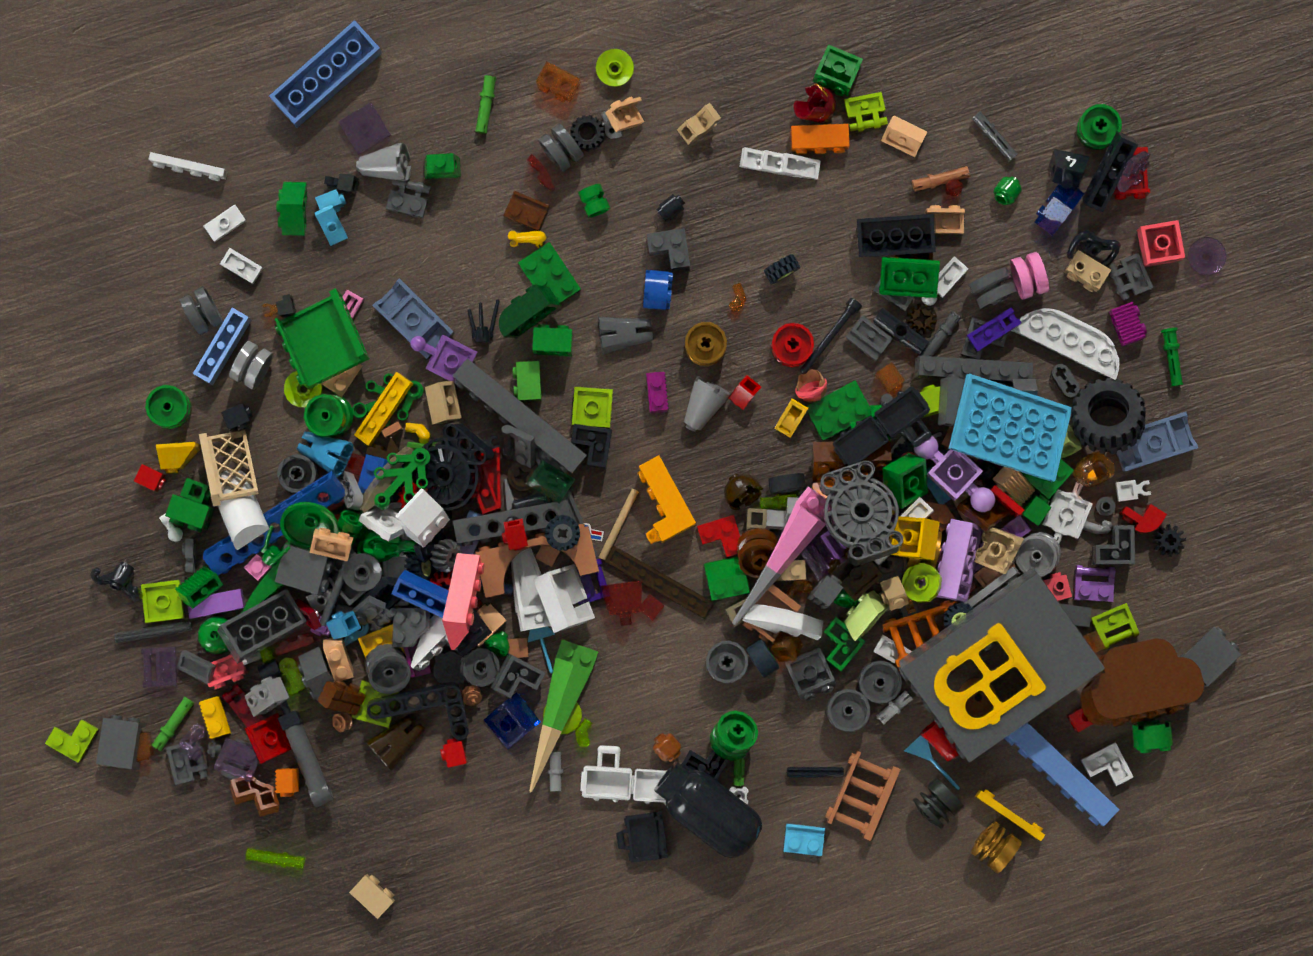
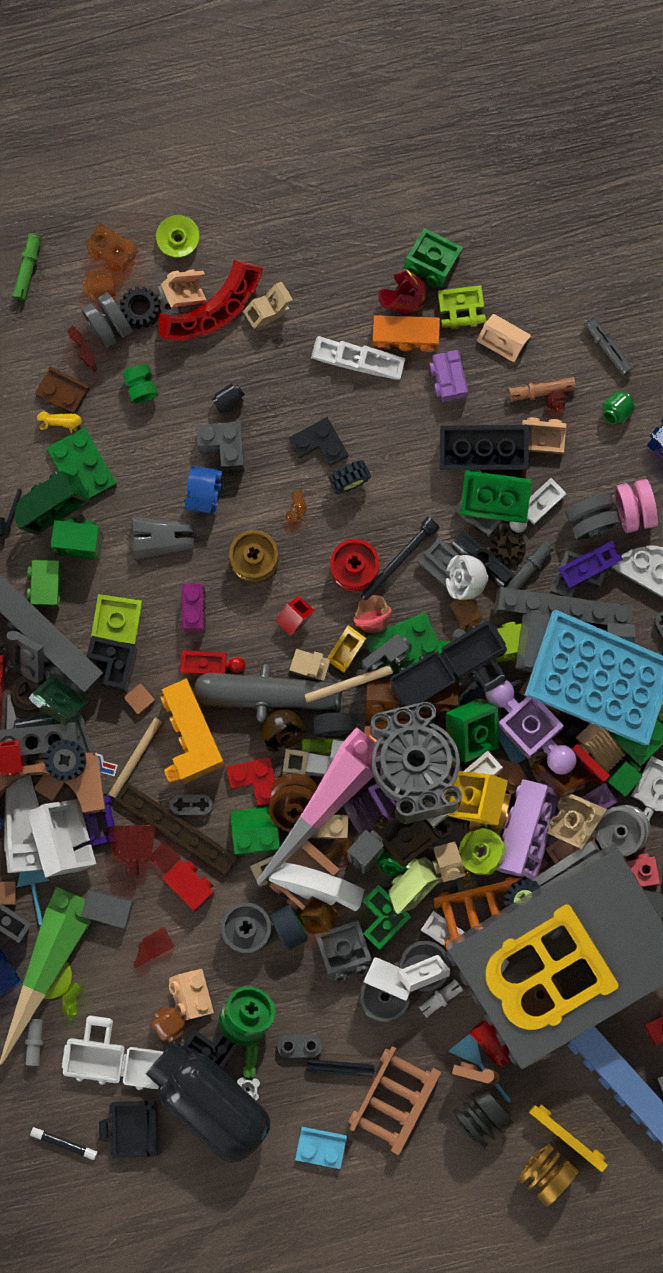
camera: 10 degrees right, 5 degrees down
light grey cone [684,376,730,432] -> none
none -> black bar [30,1127,98,1160]
none -> dark grey panel [81,888,135,928]
none -> clear orange brick [82,269,116,300]
none -> nougat tile [123,683,155,715]
none -> clear red slope [133,927,175,968]
none -> red brick [159,260,263,341]
none -> red brick [162,859,214,912]
none -> light nougat bracket [169,969,214,1021]
none -> dark grey beam [170,795,213,816]
none -> red plate [180,650,246,675]
none -> dark grey piece [195,664,342,722]
none -> dark grey plate [277,1034,323,1058]
none -> black plate [289,417,349,467]
none -> tan brick [289,649,330,681]
none -> tan bar [305,665,393,703]
none -> dark grey plate [362,634,412,673]
none -> white panel [364,957,410,1001]
none -> white plate [398,955,450,992]
none -> medium lavender brick [429,350,468,402]
none -> white cylinder [446,555,488,600]
none -> nougat plate [452,1062,500,1085]

